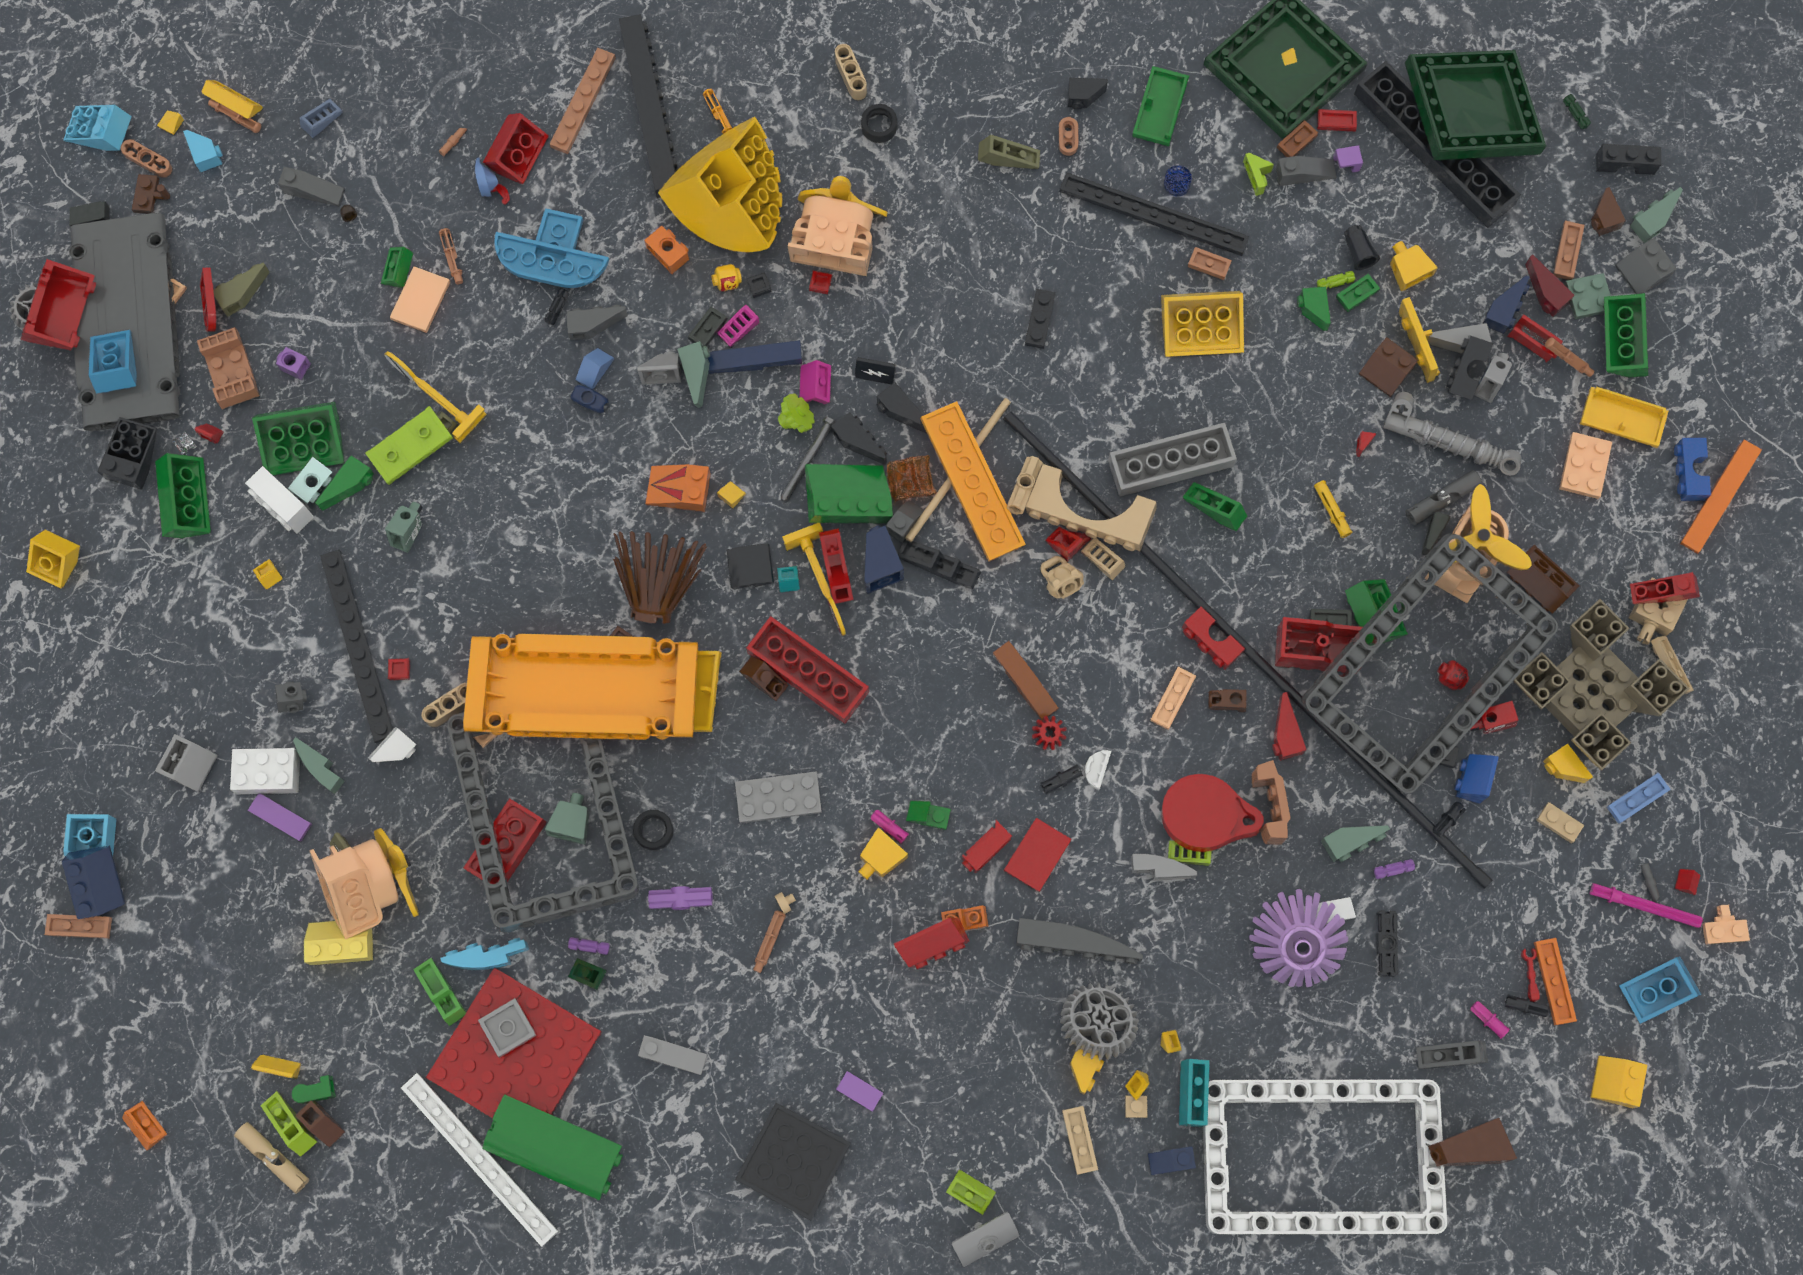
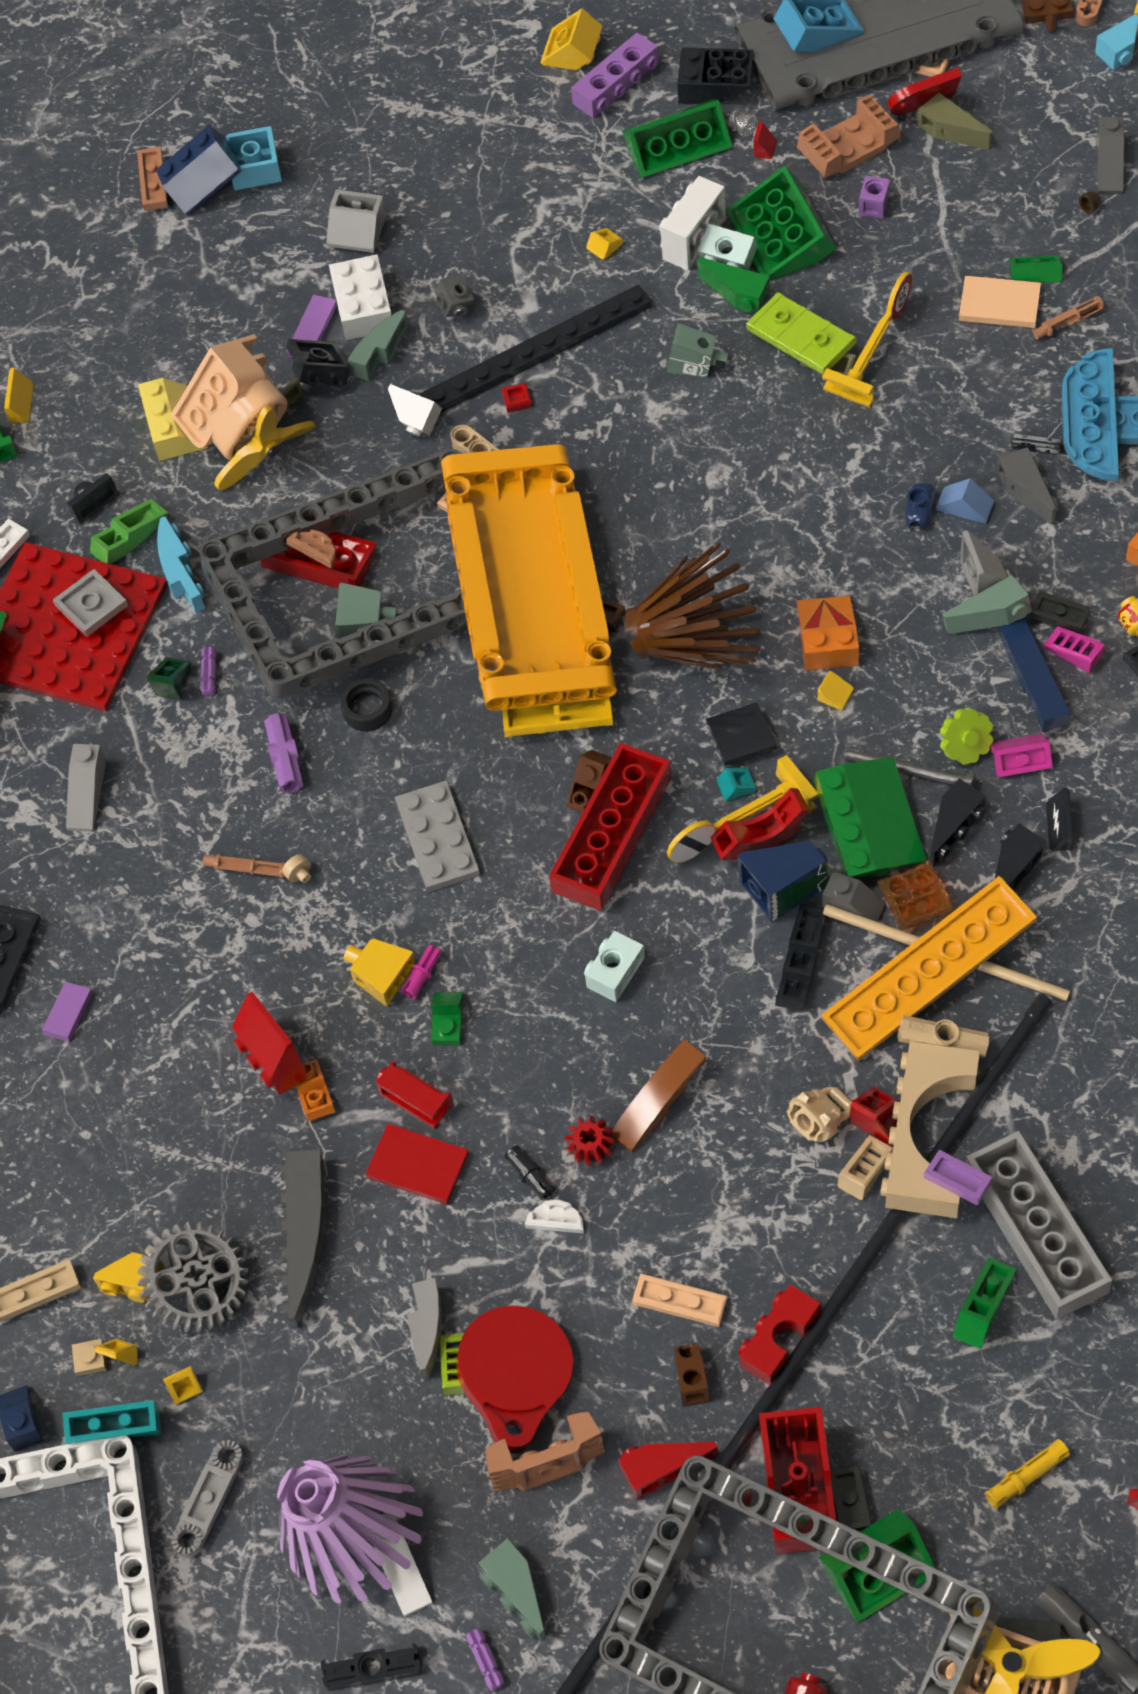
camera: 85 degrees right, 15 degrees down
none -> black tile [67,473,120,525]
none -> light grey plate [171,1440,244,1558]
none -> black plate [286,339,351,387]
none -> nougat tile [287,530,335,568]
none -> medium lavender brick [571,33,659,118]
none -> light aqua brick [584,931,645,1002]
none -> medium lavender tile [924,1150,993,1205]

